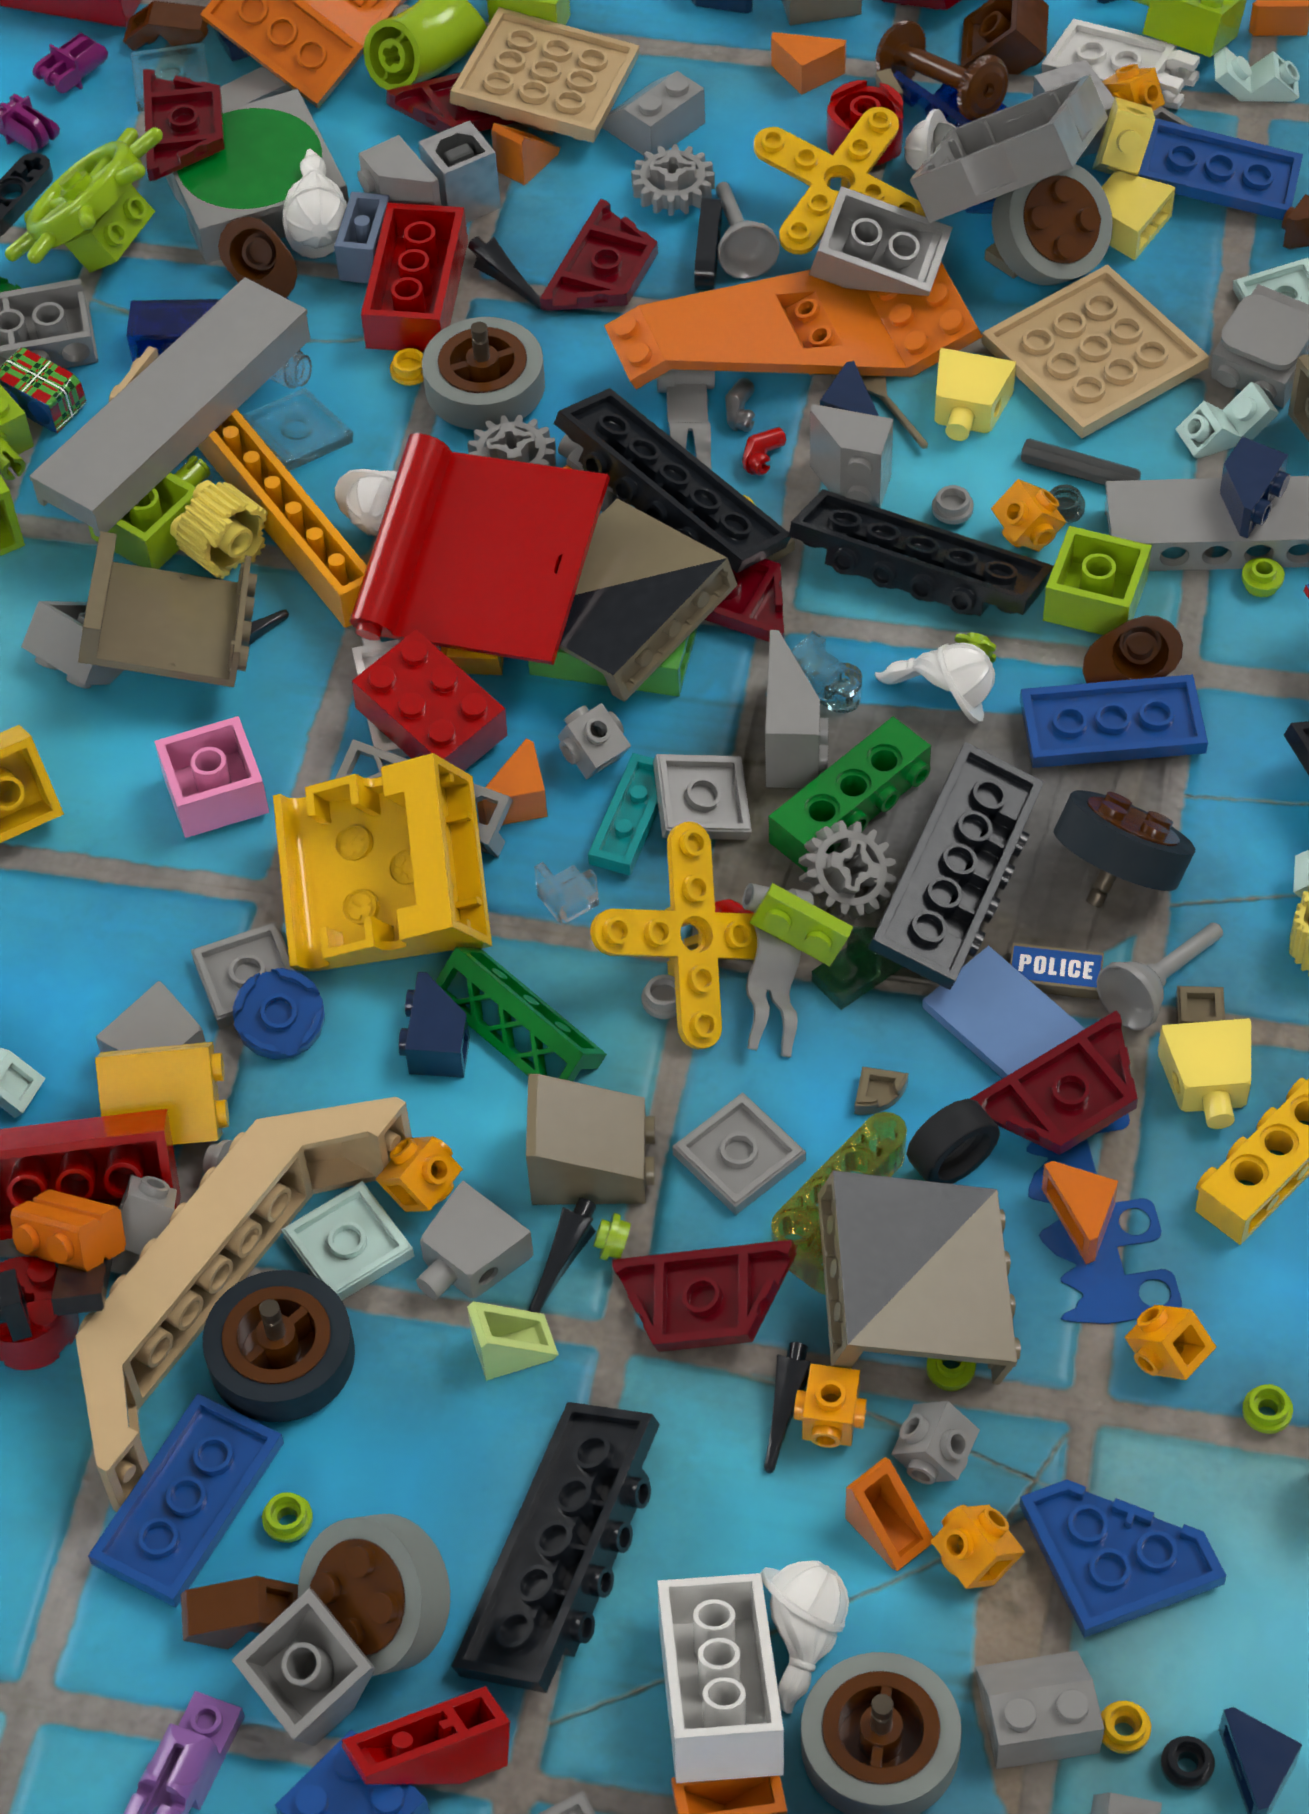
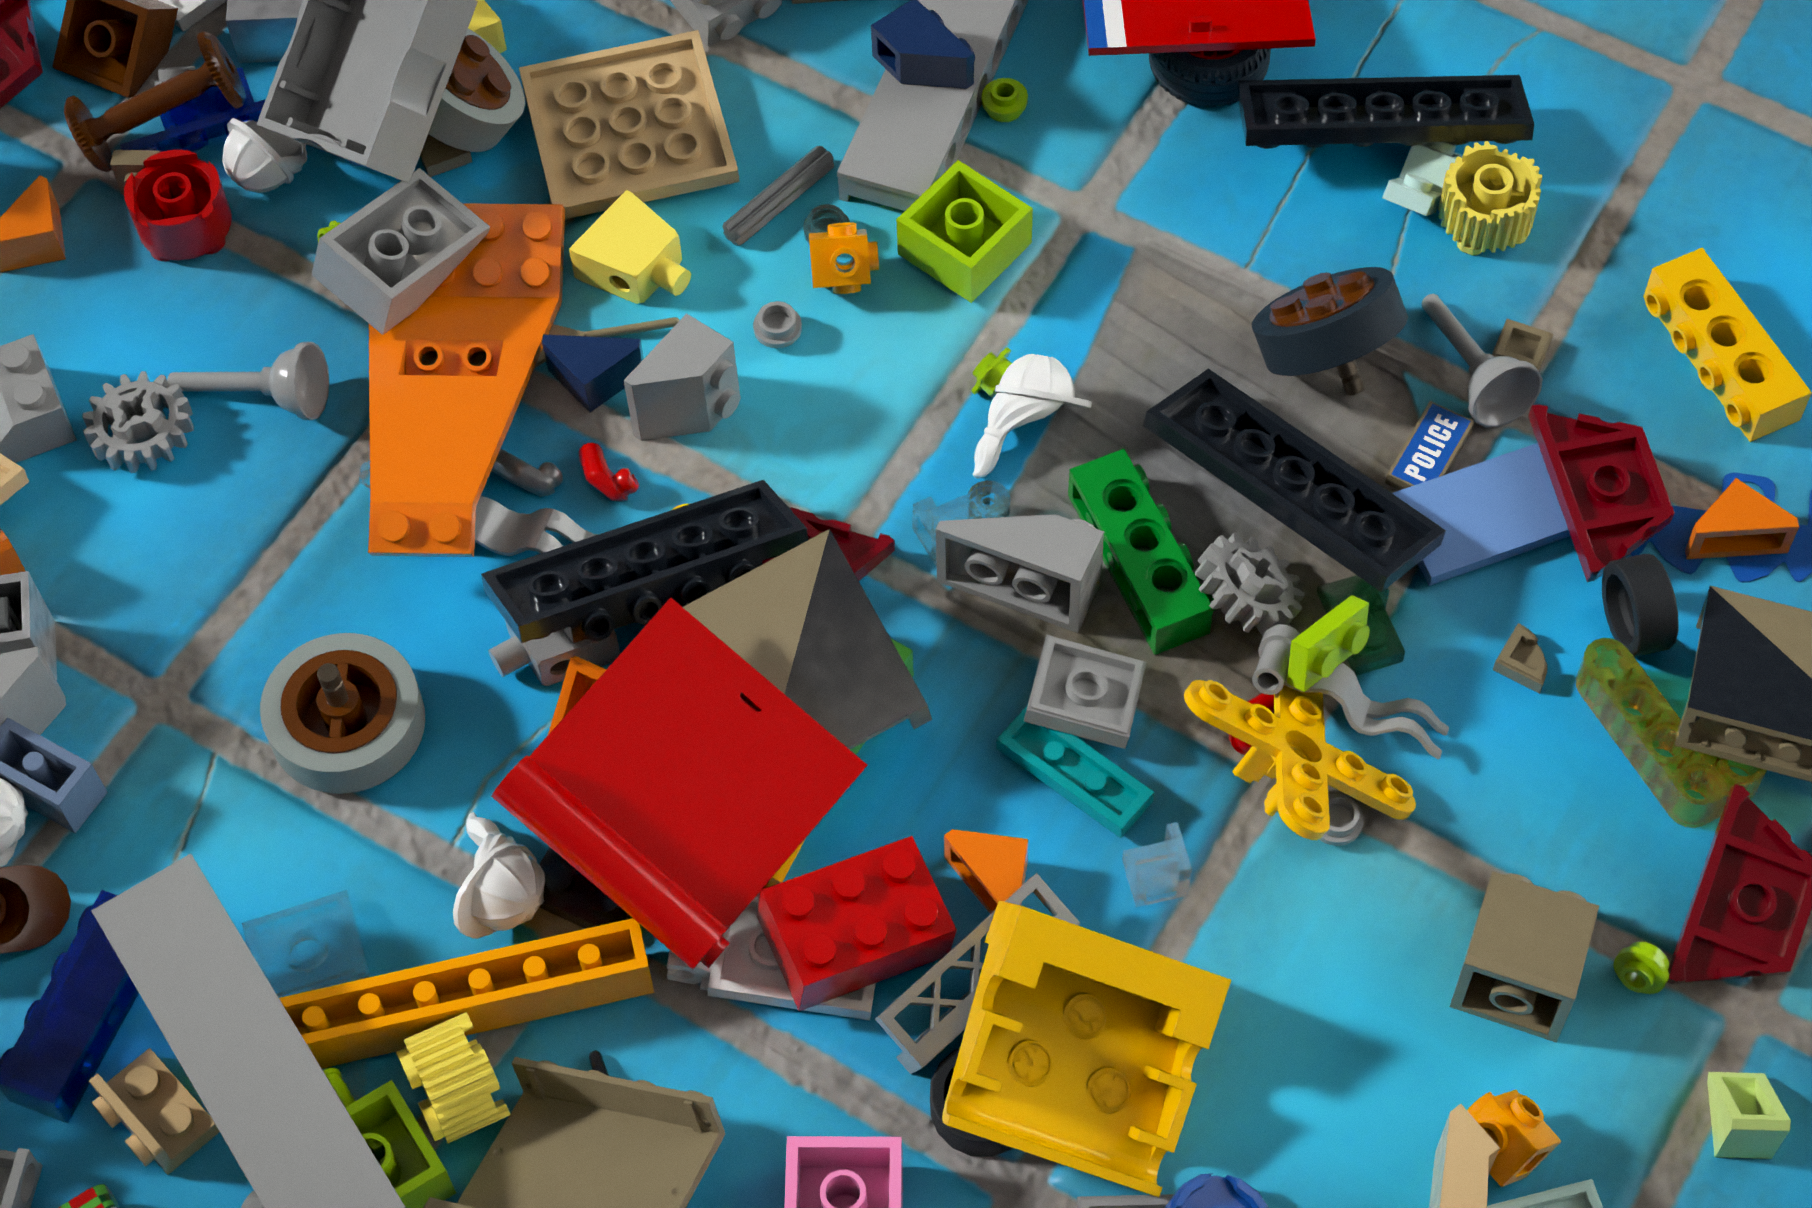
camera: 70 degrees left, 5 degrees up
red brick [361,202,468,352] -> none
yellow plate [390,348,424,386] -> none
dark blue slope [399,972,470,1078] -> none
light grey torso [416,1181,534,1300] -> none
green fence [435,947,607,1081] -> none
black piece [468,236,541,309] -> none
light grey gear [468,415,556,467] -> none
black piece [528,1198,596,1313] -> none
dark red wing [540,199,658,311] -> none
light grey brick [557,703,631,780] -> none
light grey tile [672,1092,806,1215] -> none
black beam [694,198,722,290] -> none
yellow piece [753,107,926,255] -> none
black plate [789,489,1054,616] -> none
blue plate [1020,674,1208,768] -> none
reddish brown piece [1082,615,1183,683] -> none
light yellow torso [1157,1018,1251,1129] -> none
light aqua slope [1176,381,1279,459] -> none

